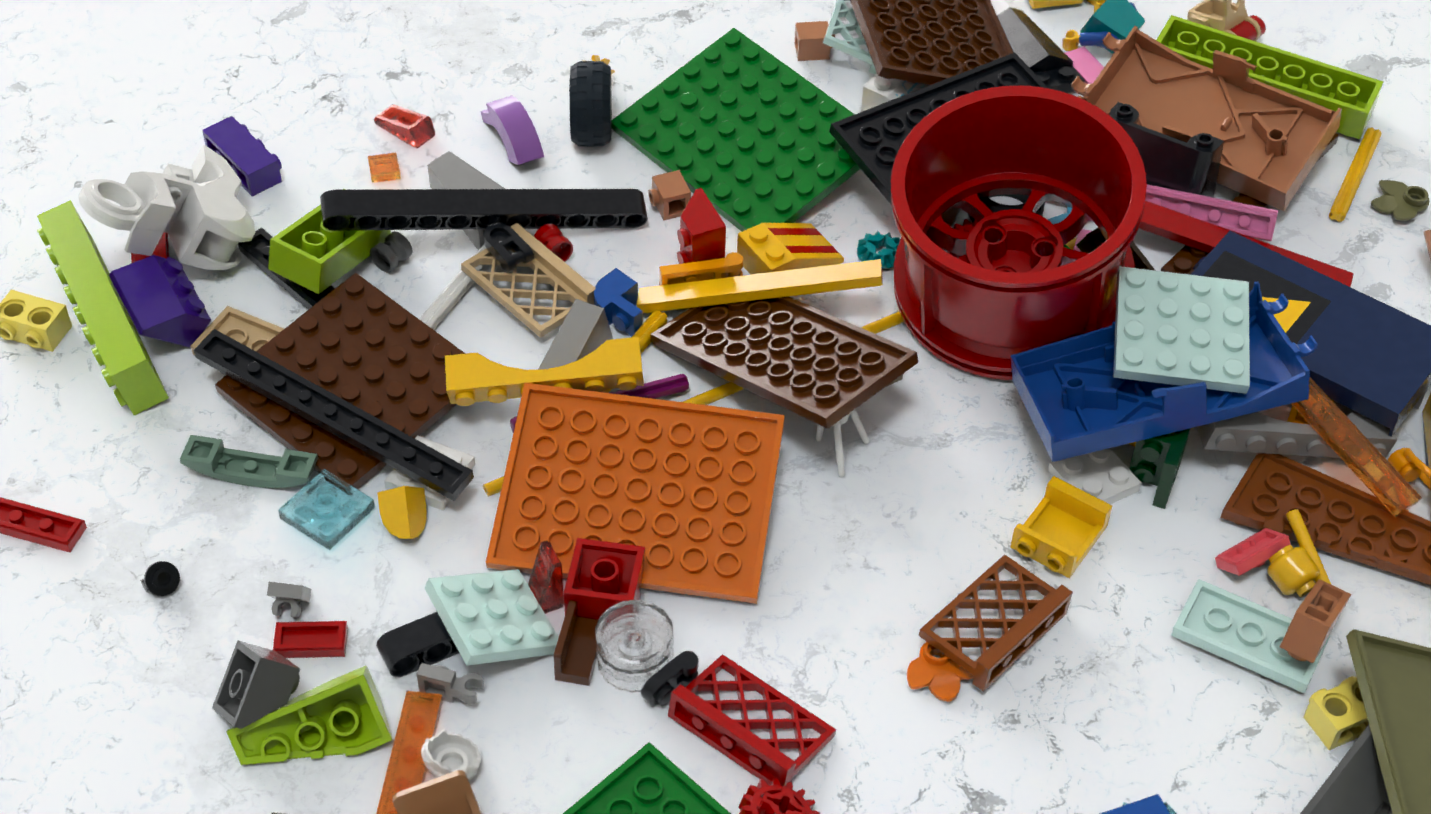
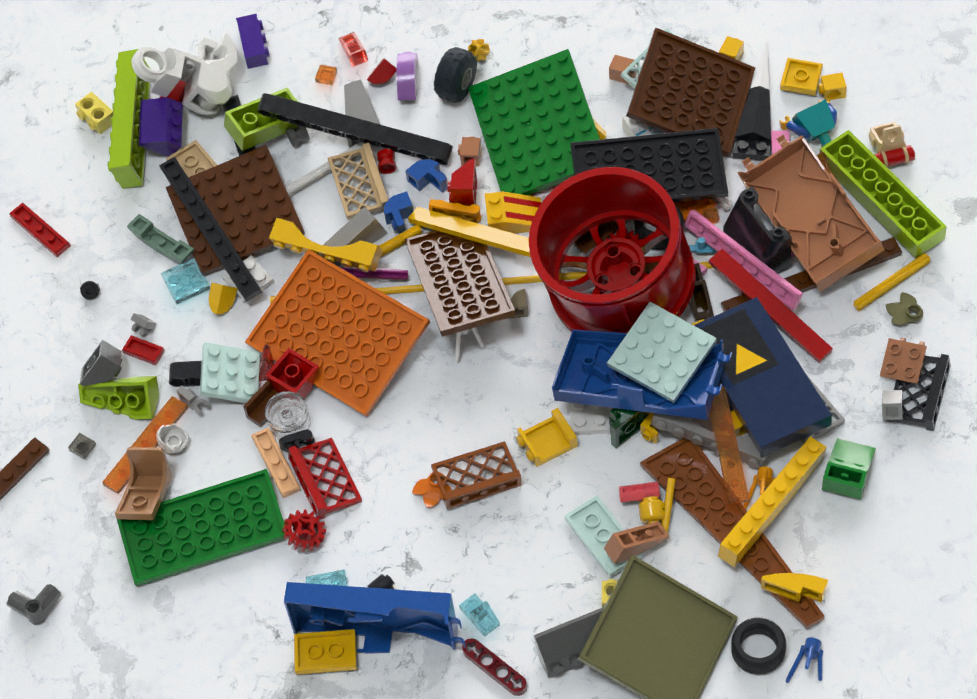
camera: 35 degrees right, 10 degrees up
black plate [484,223,534,273] -> none
none -> light nougat tile [251,427,301,499]
none -> red brick [366,58,397,84]
none -> blue brick [405,159,447,193]
none -> yellow bracket [640,413,659,444]

